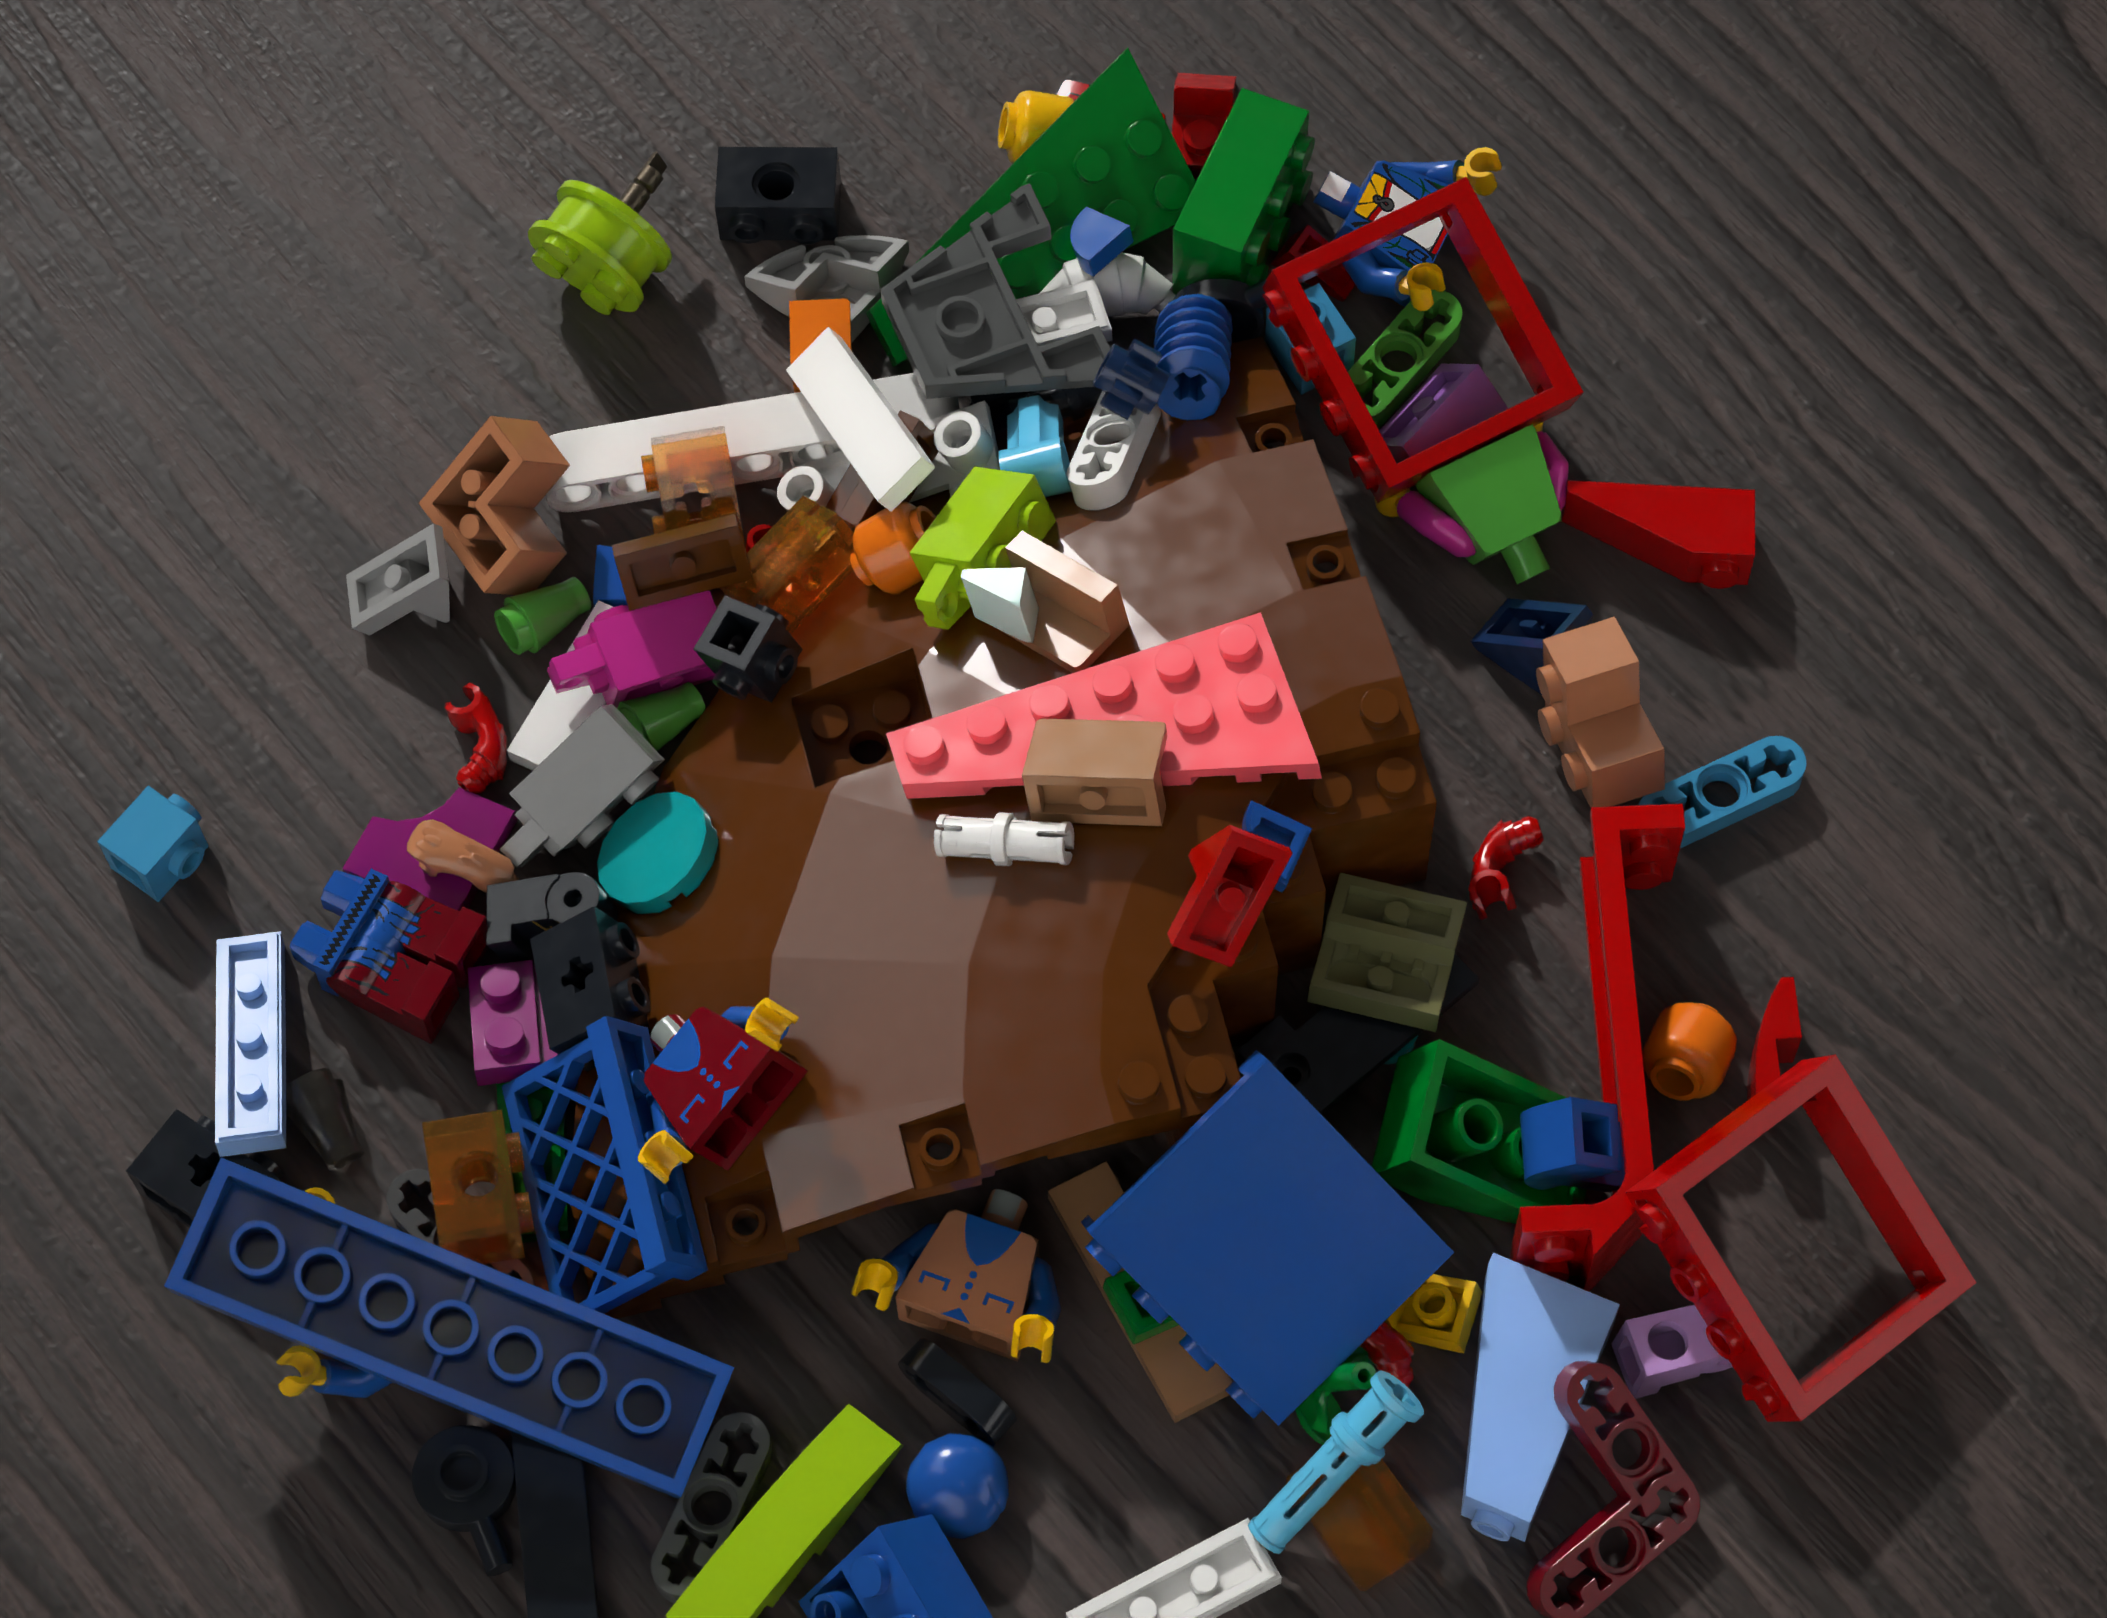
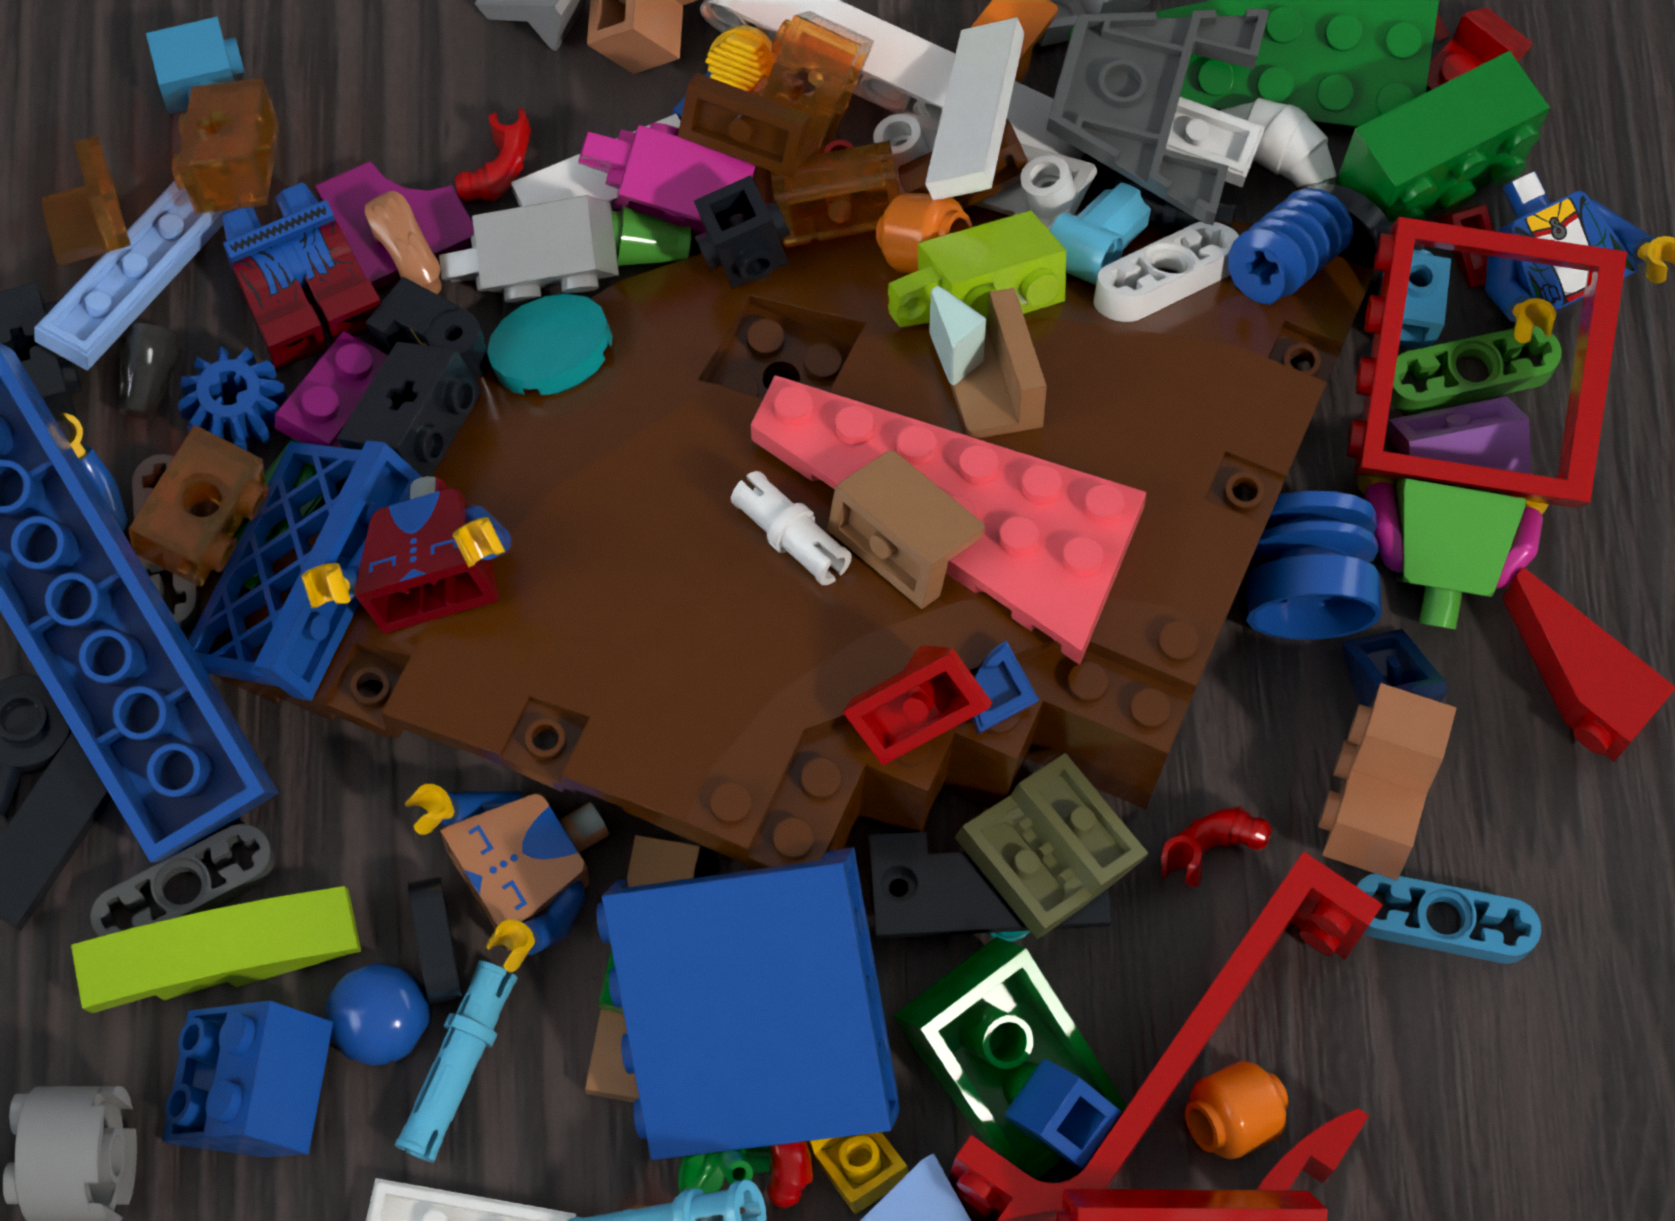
camera: 30 degrees right, 5 degrees up
bright green cone [494,577,591,655] -> none
blue tile [1070,206,1134,277] -> none
dark blue gear [1092,339,1170,420] -> none
none -> clear orange panel [41,136,131,265]
none -> clear orange brick [172,78,279,214]
none -> blue gear [177,346,287,456]
none -> medium azure pin [394,960,518,1163]
none -> yellow piece [705,25,779,94]
none -> blue wheel [1244,491,1382,640]

